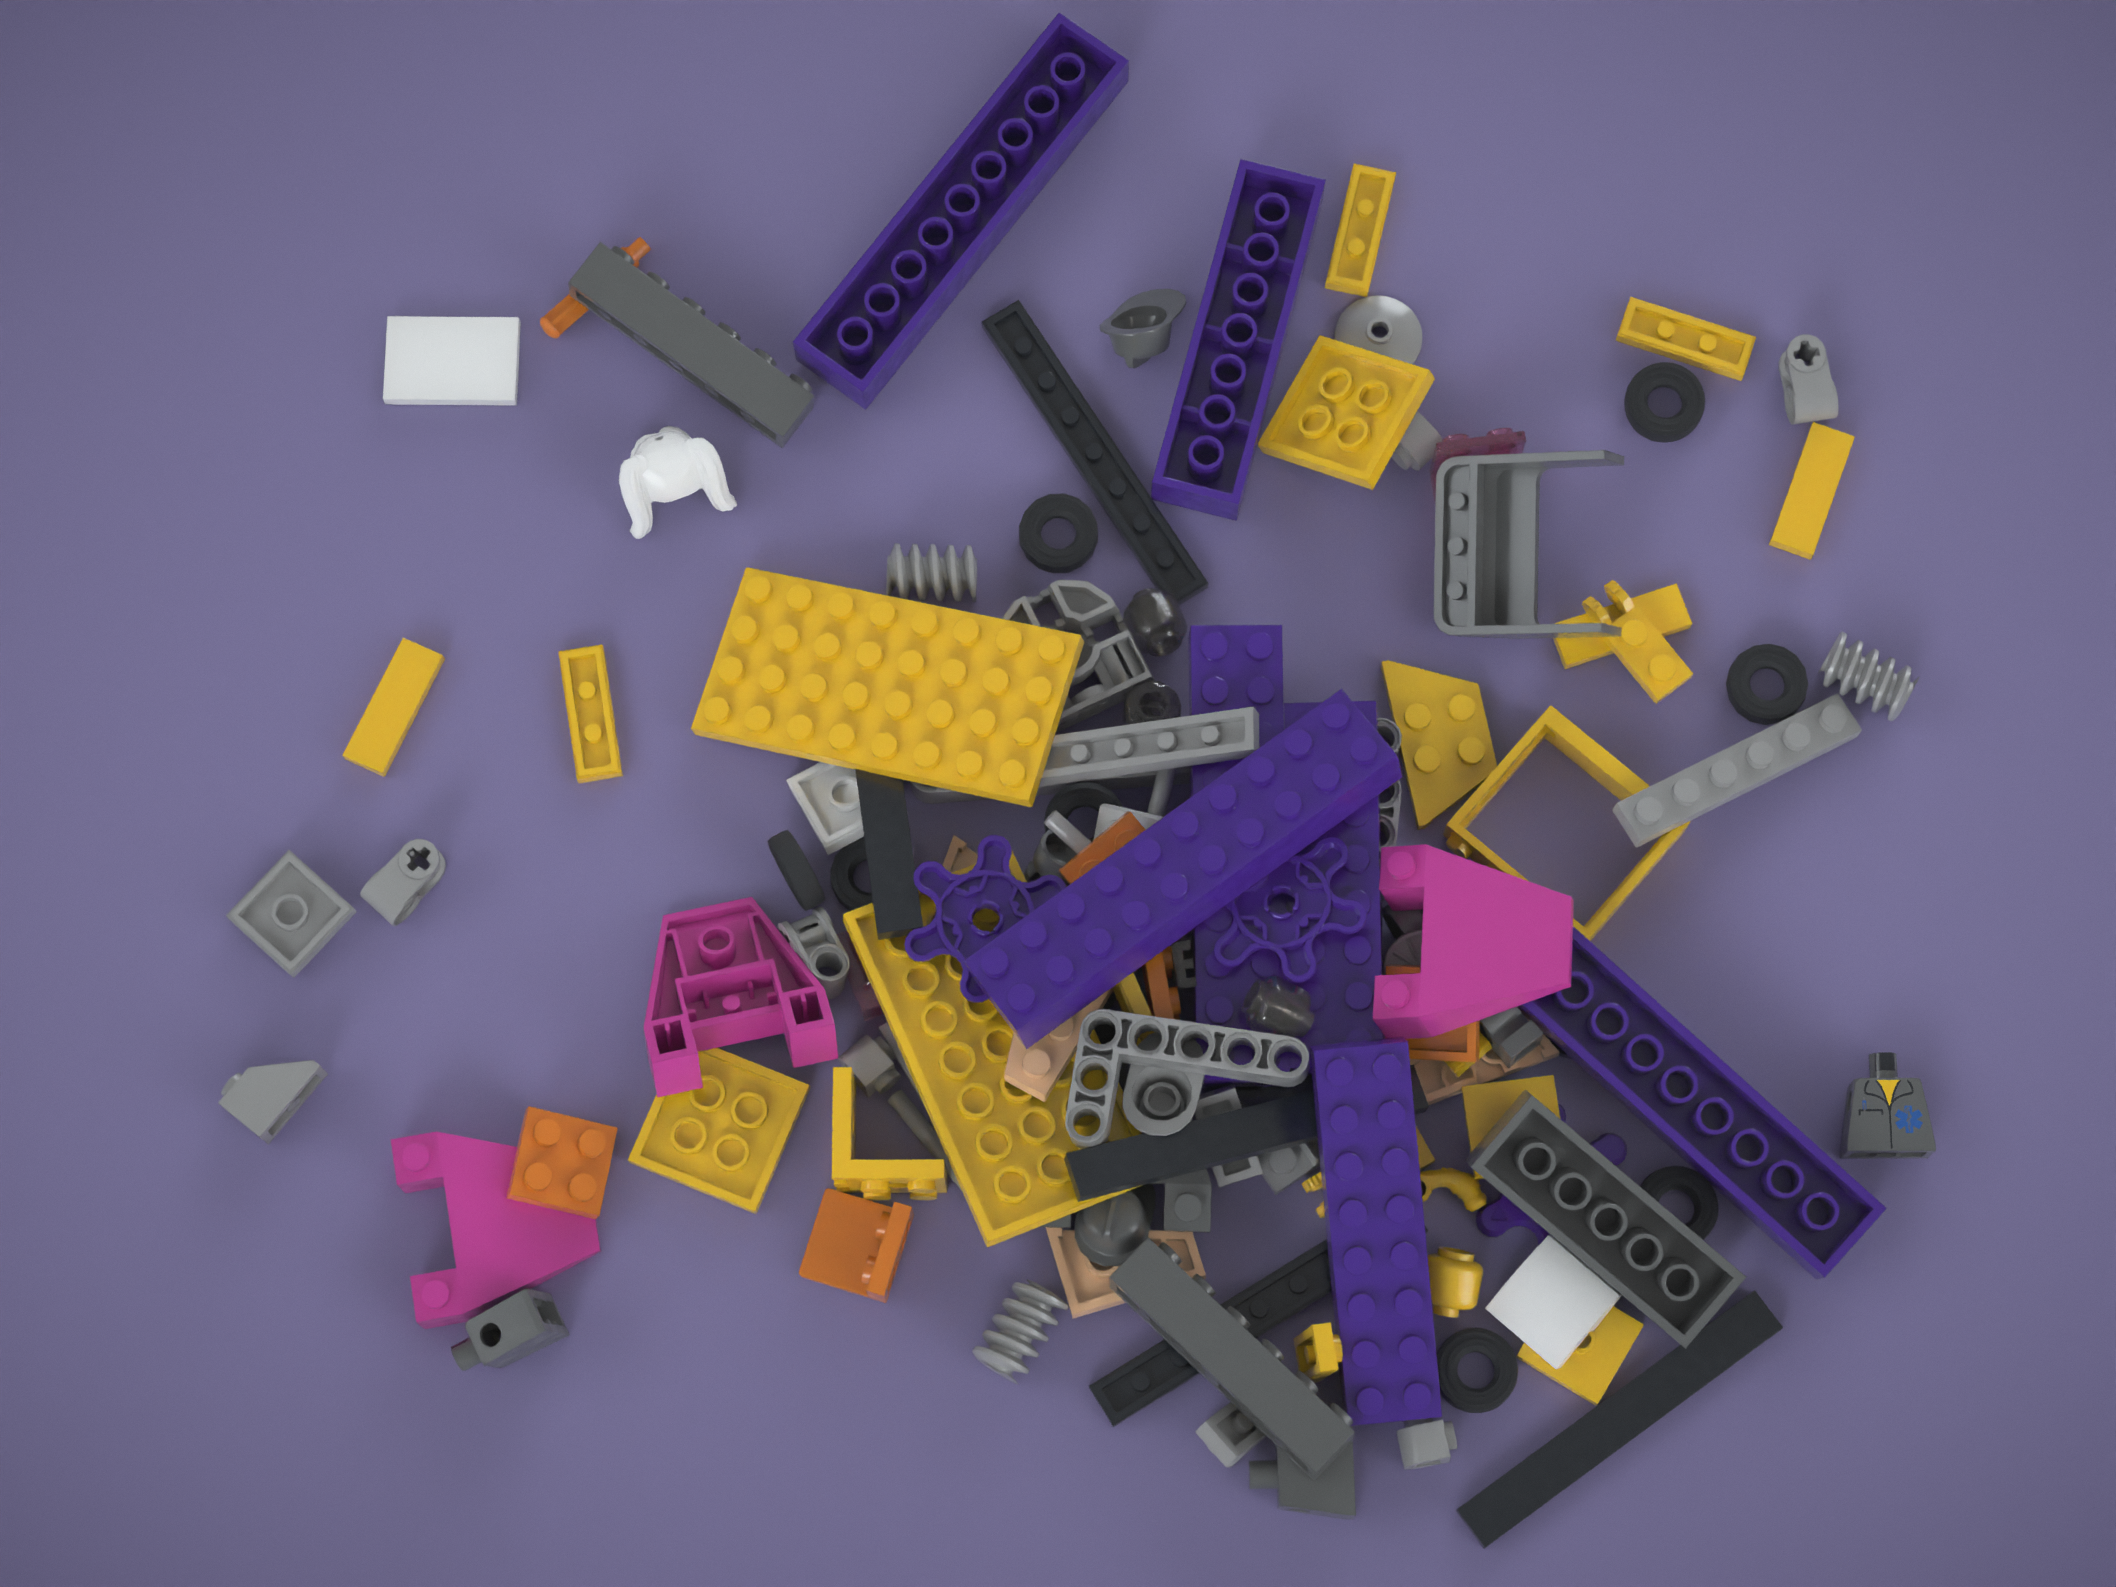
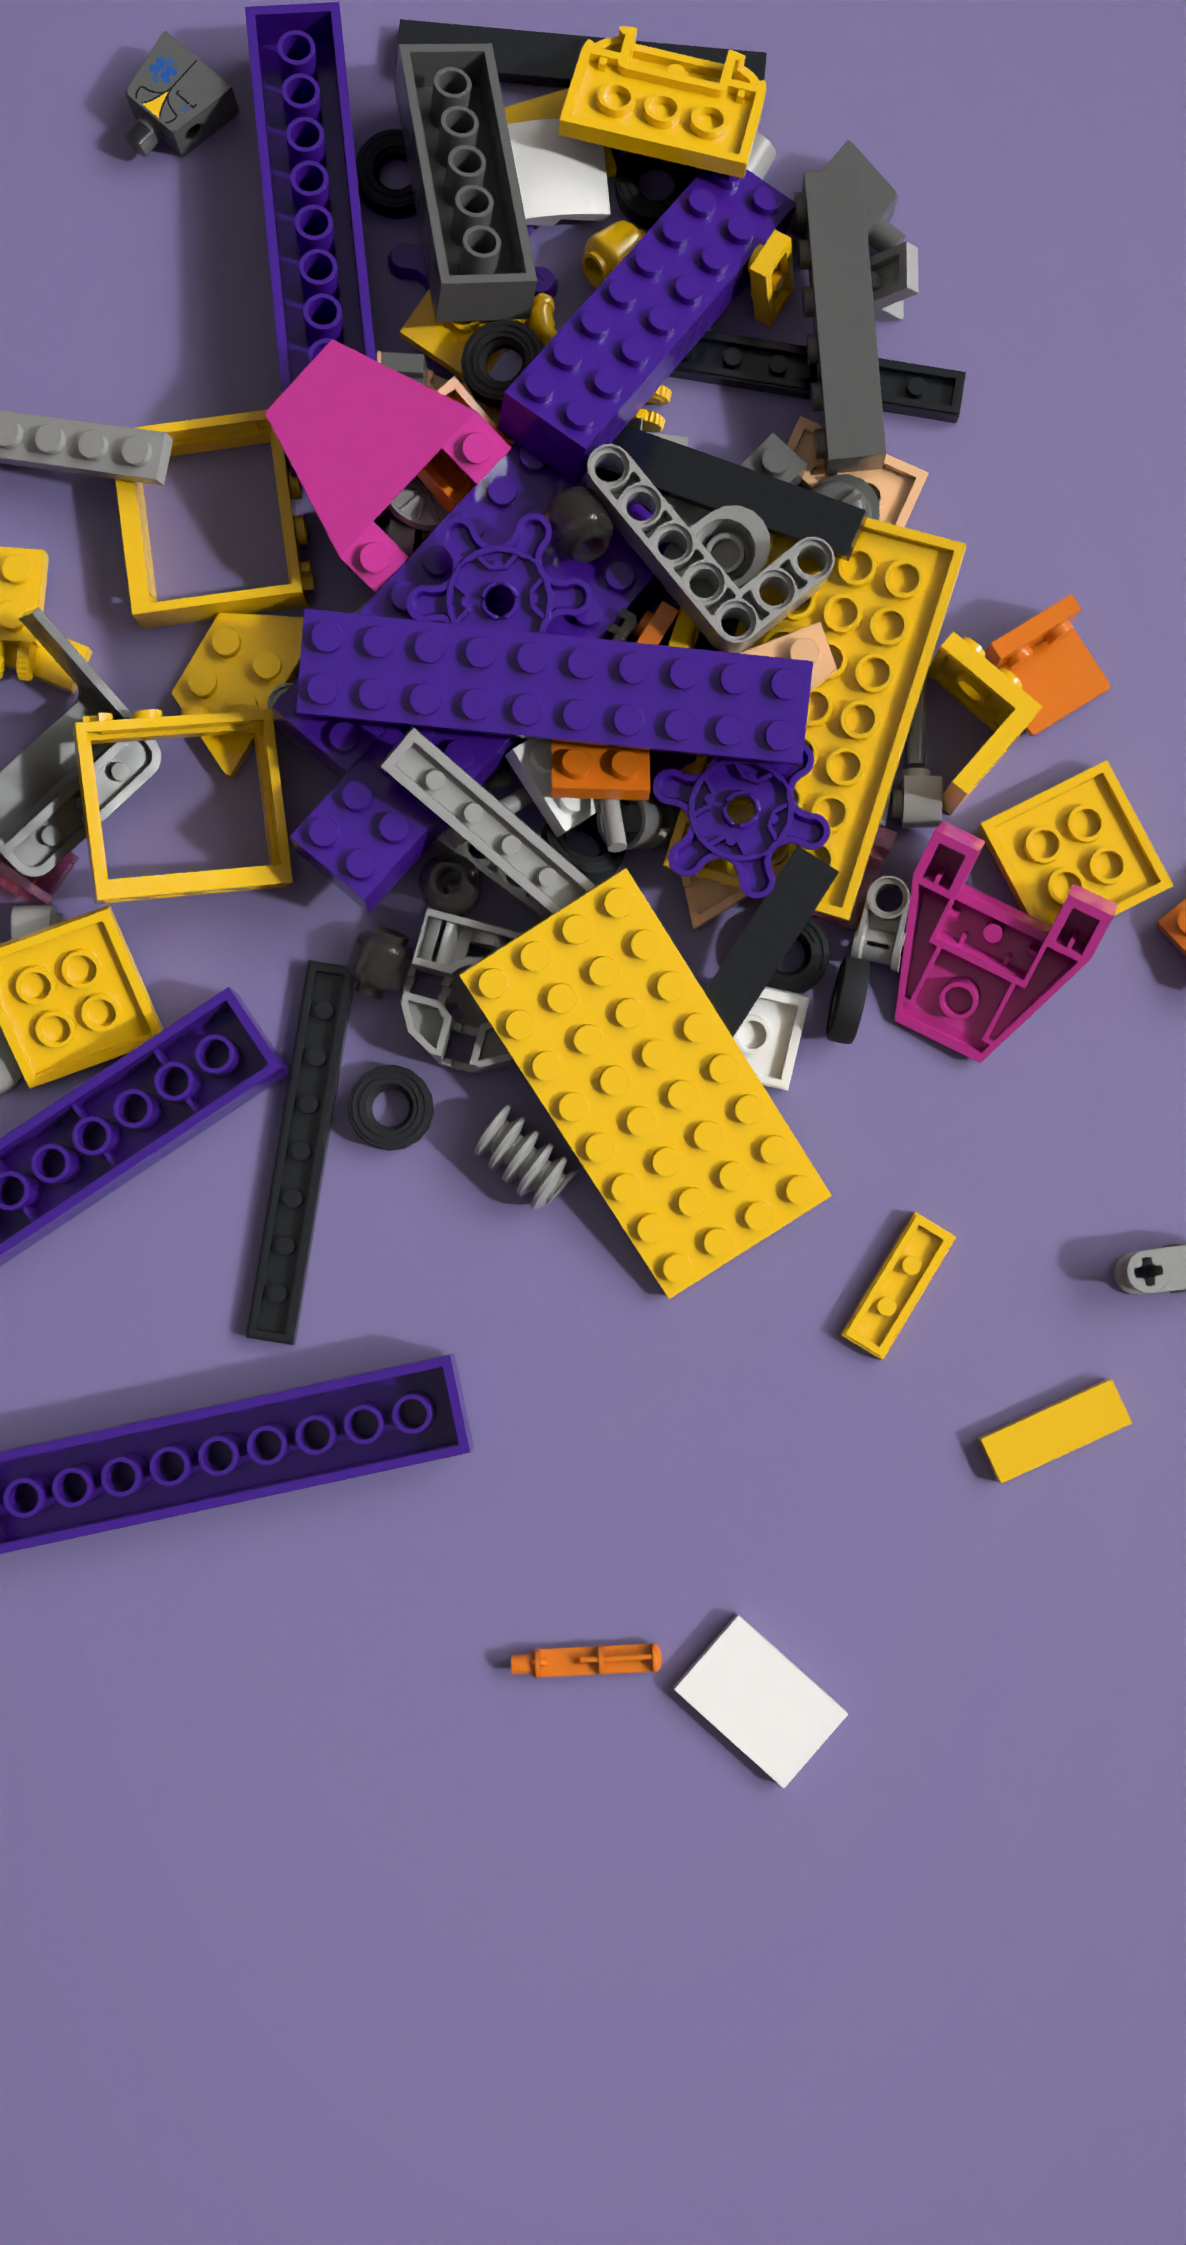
camera: 140 degrees left, 10 degrees up
dark grey brick [568,242,815,448] -> none
white hair [619,426,737,539] -> none
light grey piece [972,1279,1069,1384] -> none
dark grey piece [1100,289,1186,369] -> none
none -> yellow window [73,703,293,905]
none -> black tyre [461,319,544,409]
none -> yellow plate [558,26,766,179]

